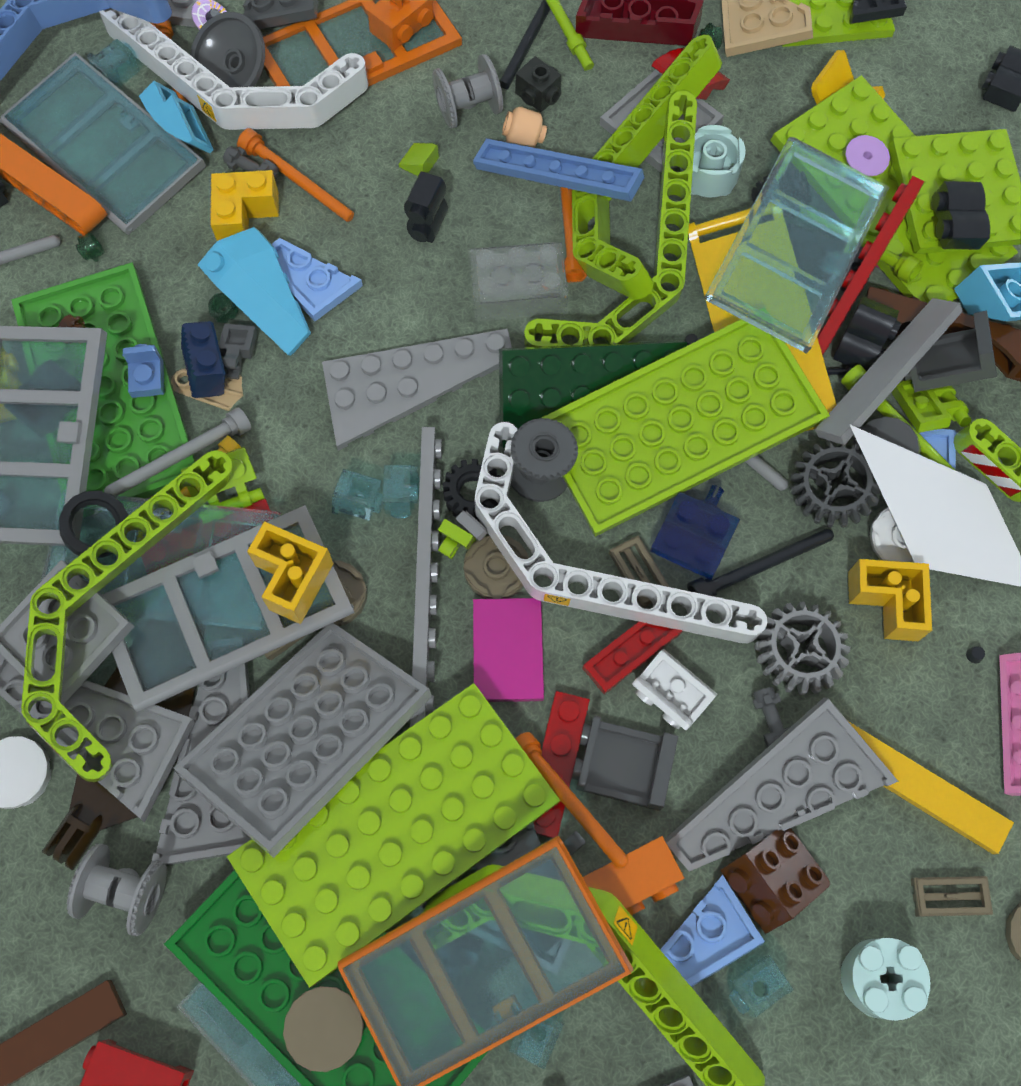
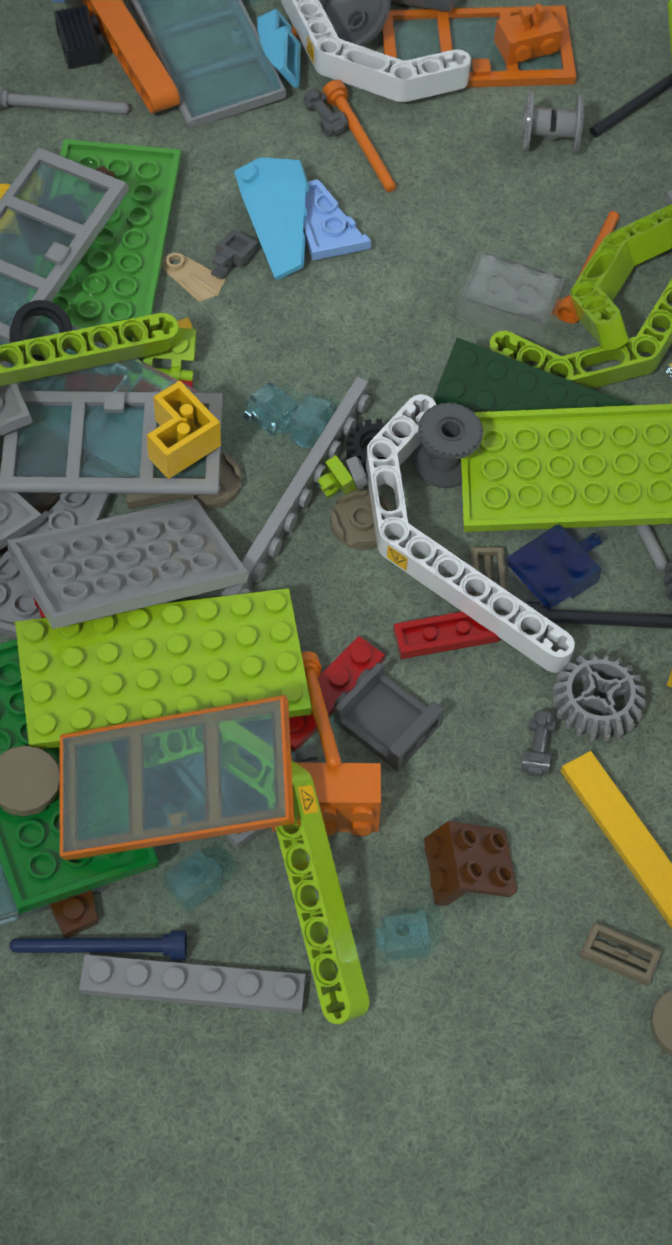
camera: 25 degrees right, 10 degrees down
clear green plate [75,232,105,262] -> none
light grey piece [104,407,251,497] -> none
medium blue bracket [122,344,164,398] -> none
dark blue brick [181,321,226,398] -> none
clear green plate [208,293,239,323] -> none
yellow brick [210,170,279,241] -> none
light grey wing [322,328,512,451] -> none
lime slope [398,143,439,176] -> none
black brick [404,171,448,243] -> none
medium blue plate [473,138,645,202] -> none
dark pink tile [473,598,544,702] -> none
light nougat head [502,107,547,148] -> none
pearl dark grey brick [515,56,561,112] -> none
white bracket [632,649,718,731] -> none
light blue wing [660,875,765,987] -> none
light grey wing [664,698,899,872] -> none
light aqua brick [841,938,930,1021] -> none

